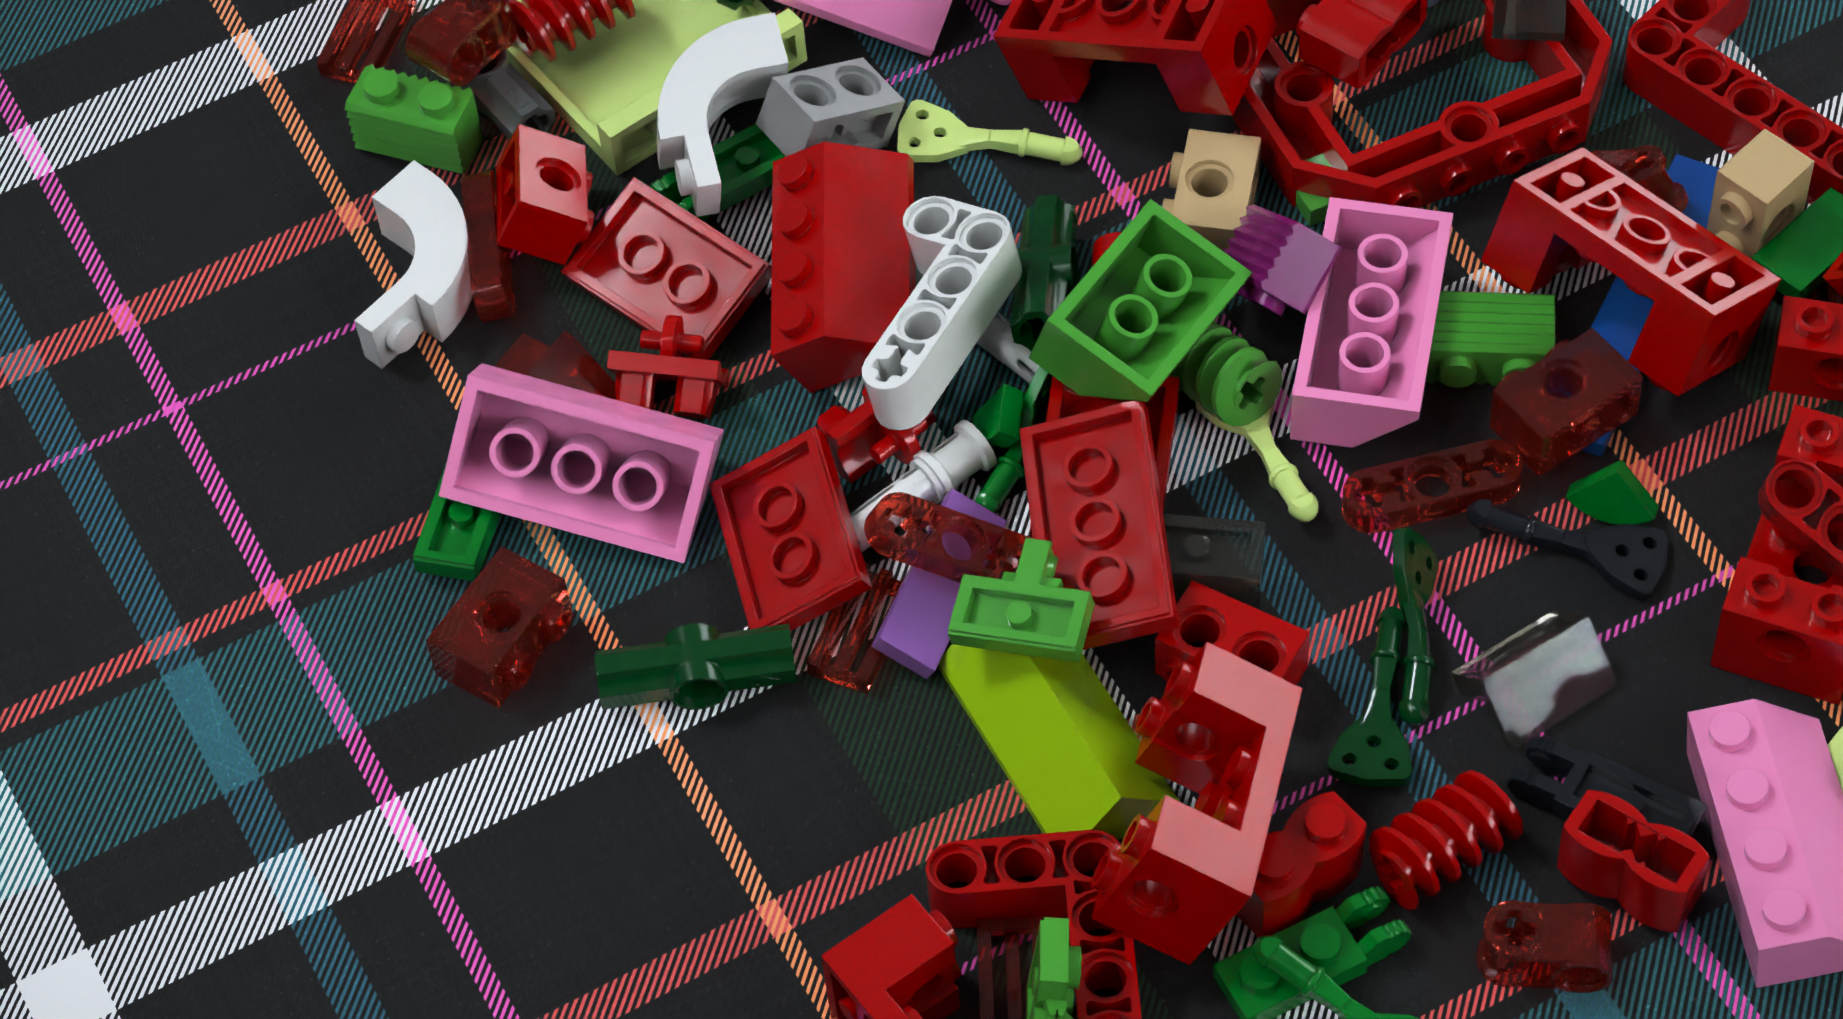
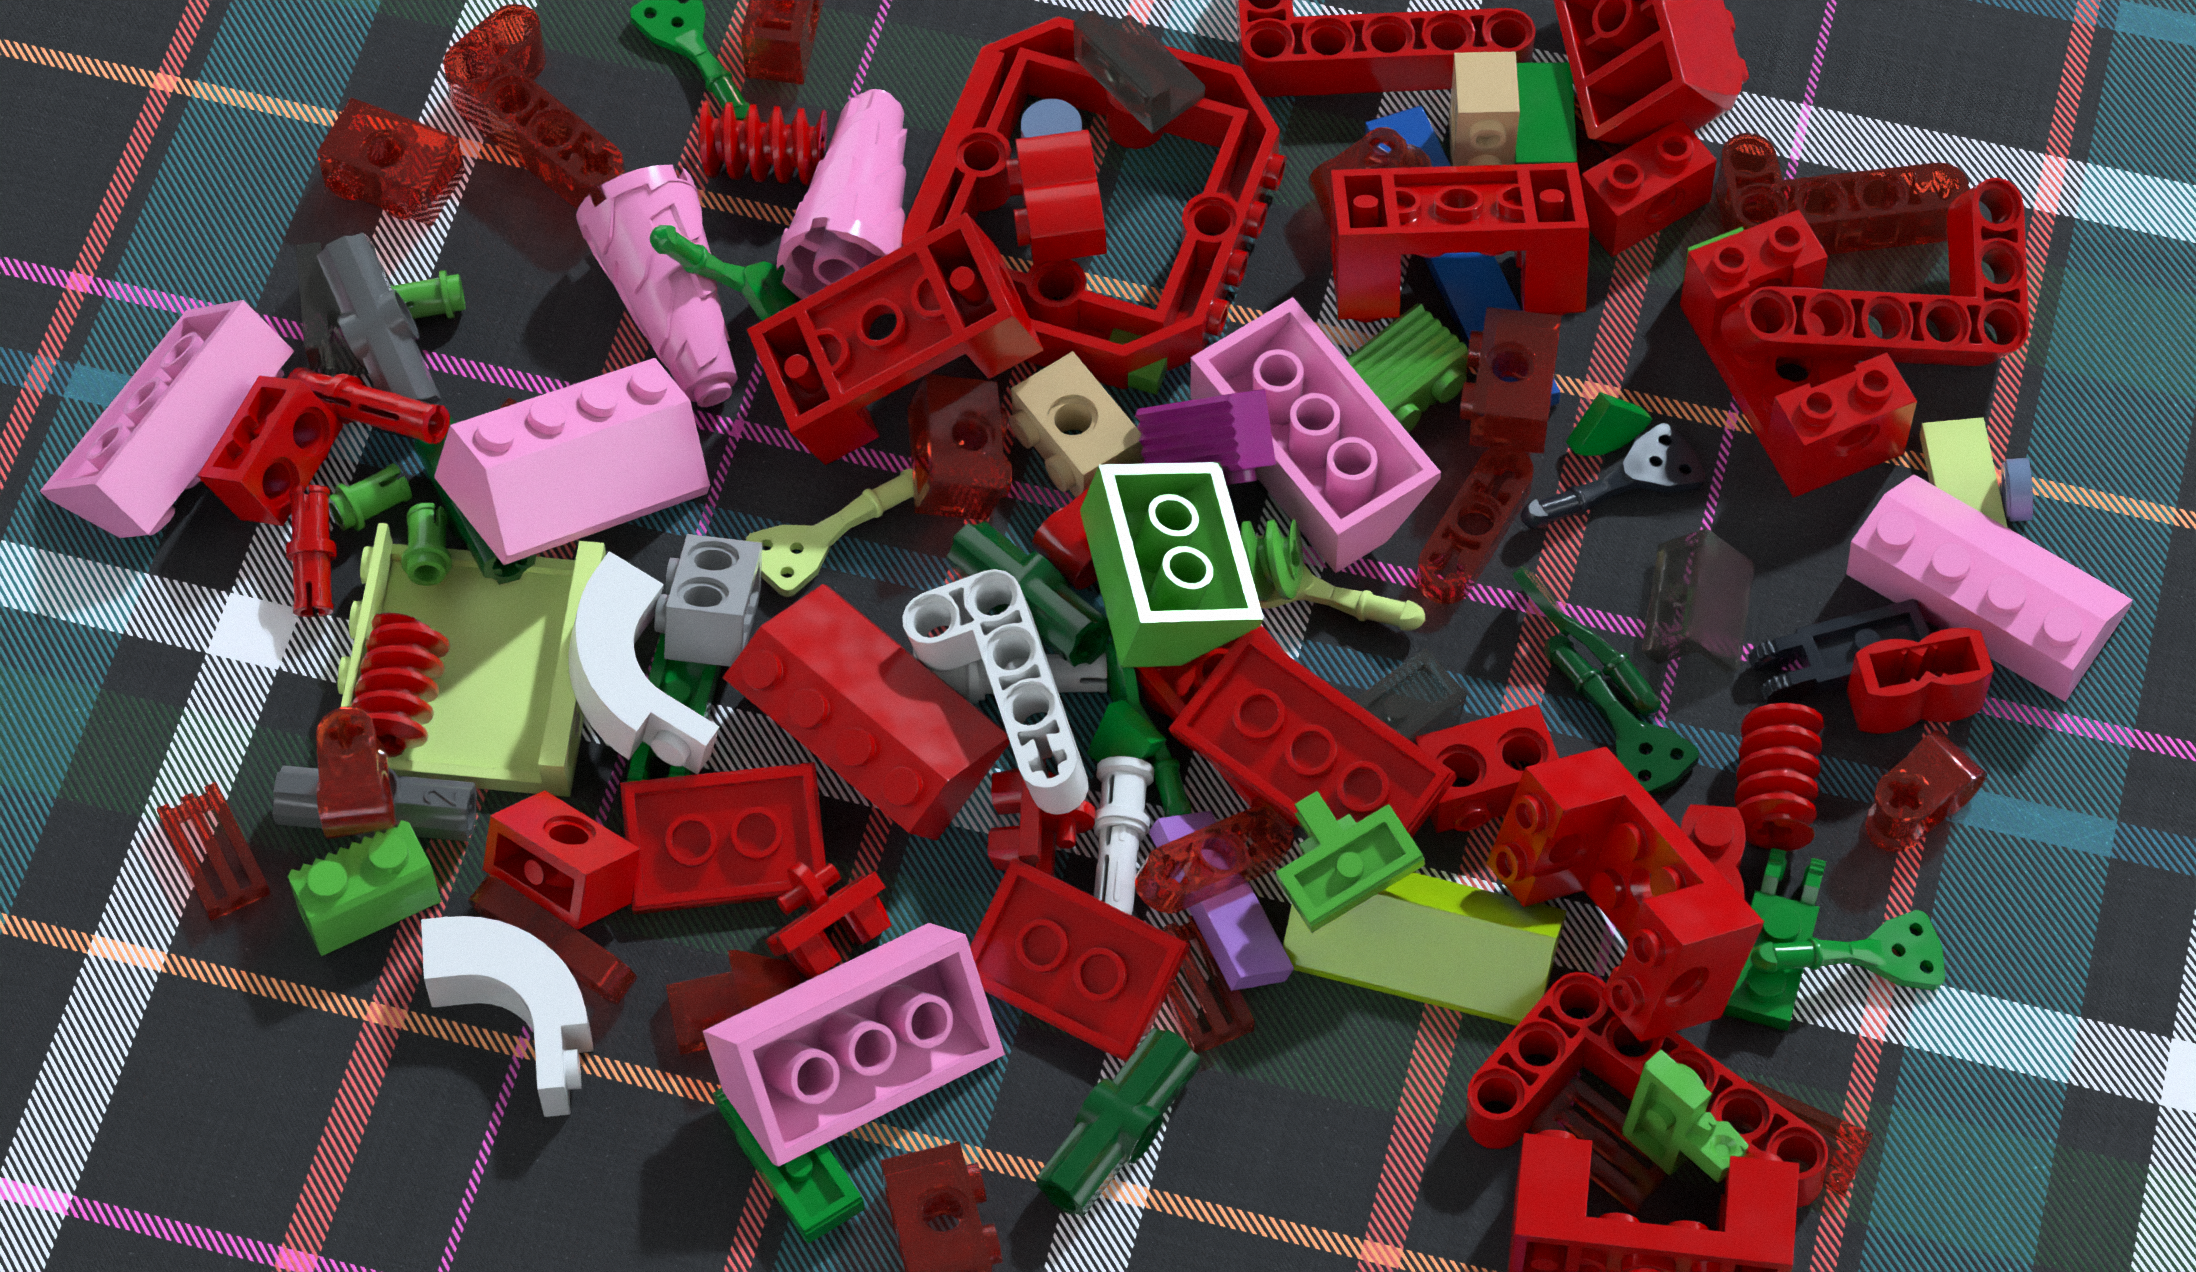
camera: 50 degrees left, 5 degrees up
none -> clear red brick [908,374,1012,521]

